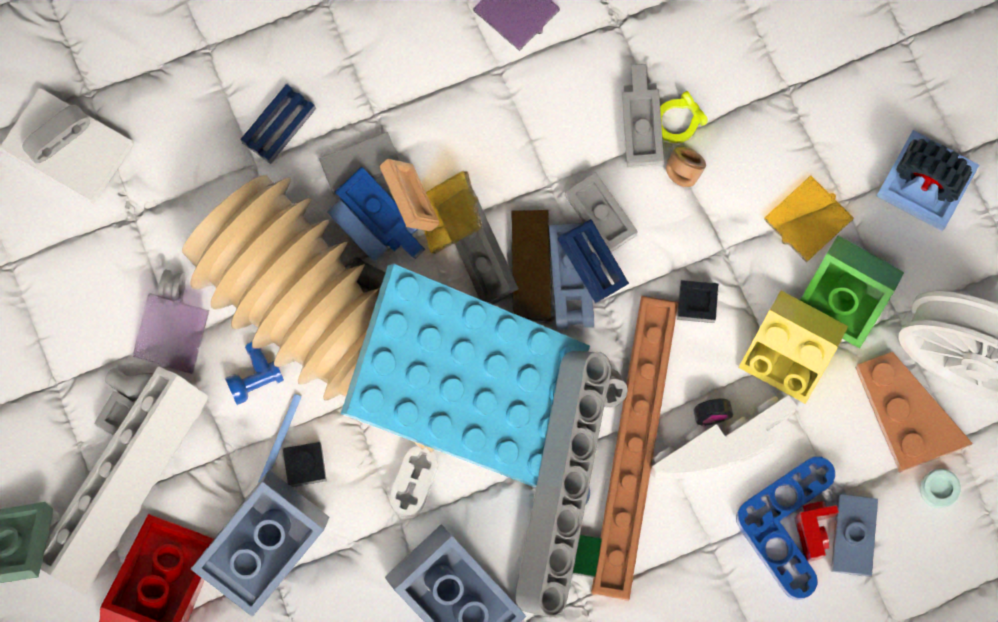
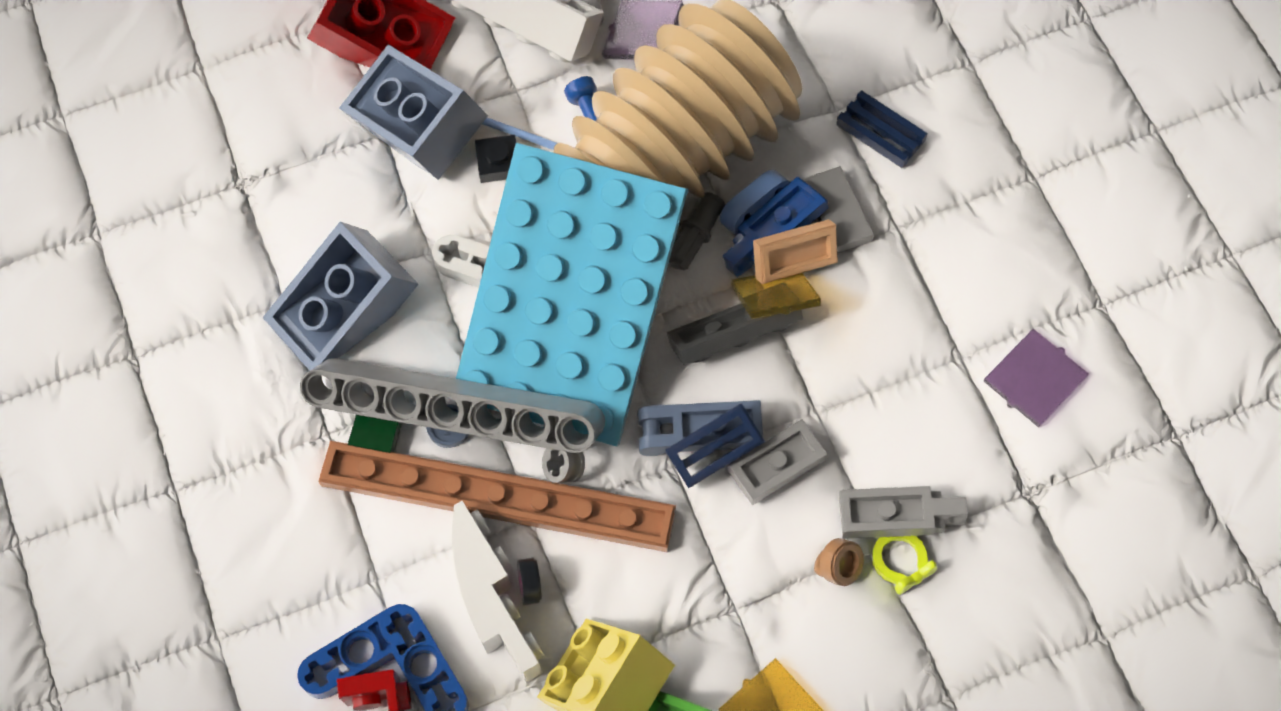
camera: 90 degrees right, 10 degrees down
dark brown tile [511,210,551,322] -> none
black plate [677,280,719,323] -> none

